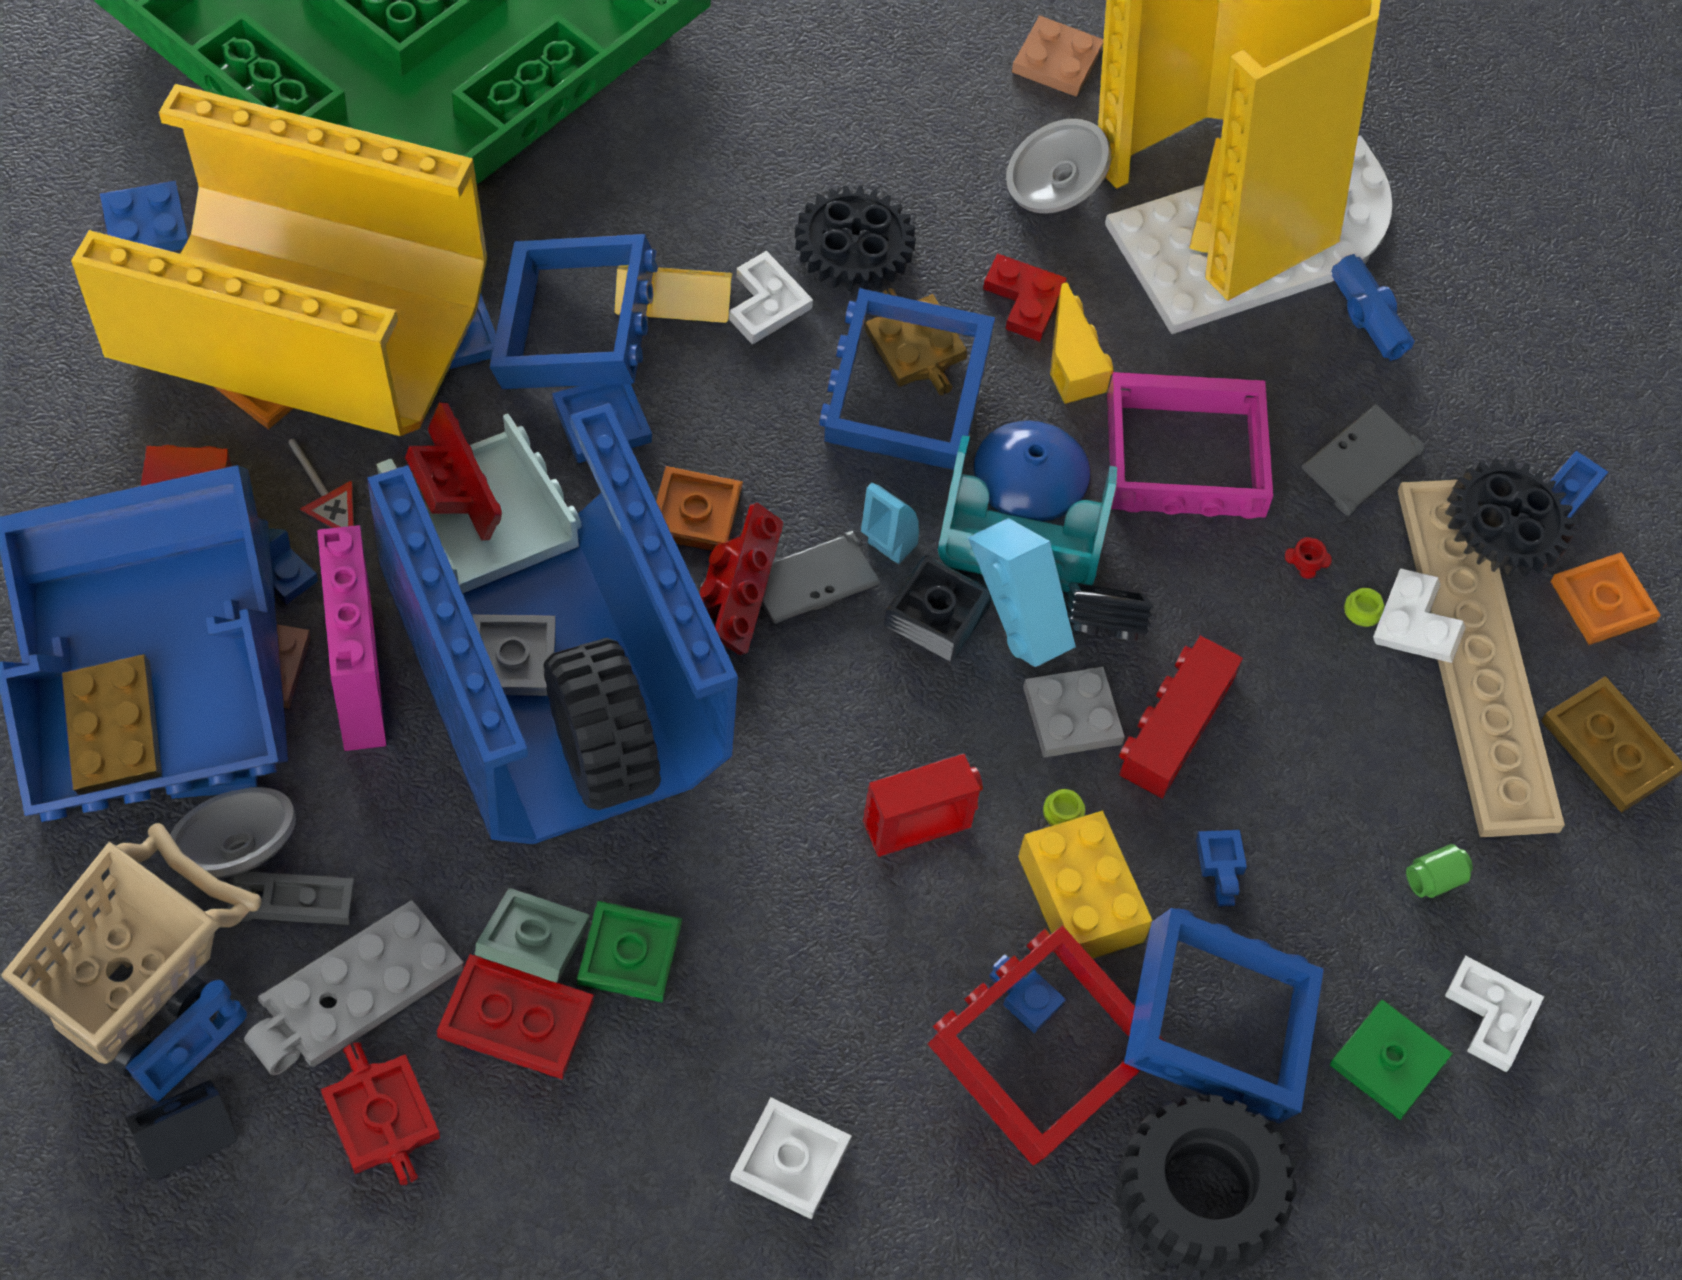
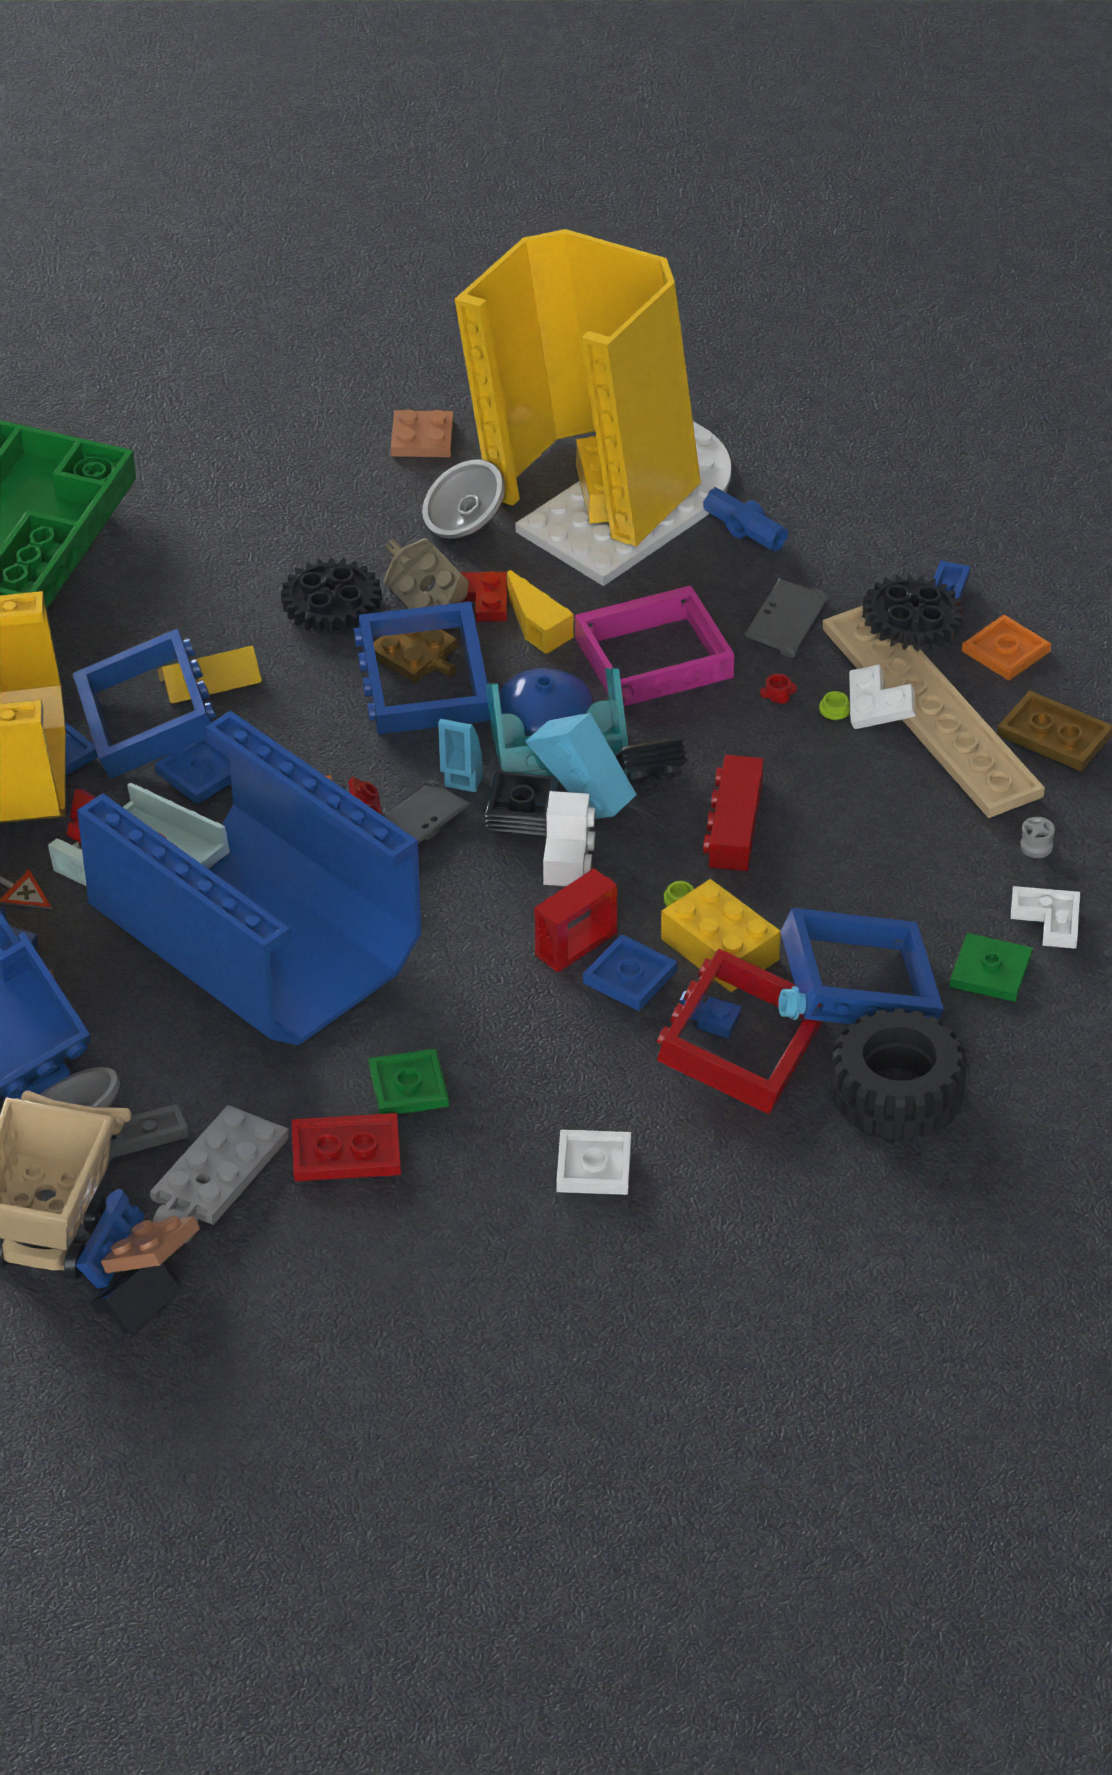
camera: 15 degrees left, 15 degrees down
dark pink window [317,525,386,751] -> none
red plate [321,1042,440,1185] -> none
sand green plate [475,888,590,983] -> none
black tyre [543,638,661,810] -> none
white plate [729,251,813,344] -> none
light grey plate [1023,667,1125,758] -> none
blue plate [1196,830,1247,907] -> none
bright green brick [1406,844,1473,898] -> none
none -> nougat plate [101,1216,200,1274]
none -> dark tan plate [383,538,469,609]
none -> white brick [543,791,596,886]
none -> blue plate [583,934,678,1011]
none -> medium azure plate [779,986,806,1020]
none -> light grey wheel [1020,817,1055,858]

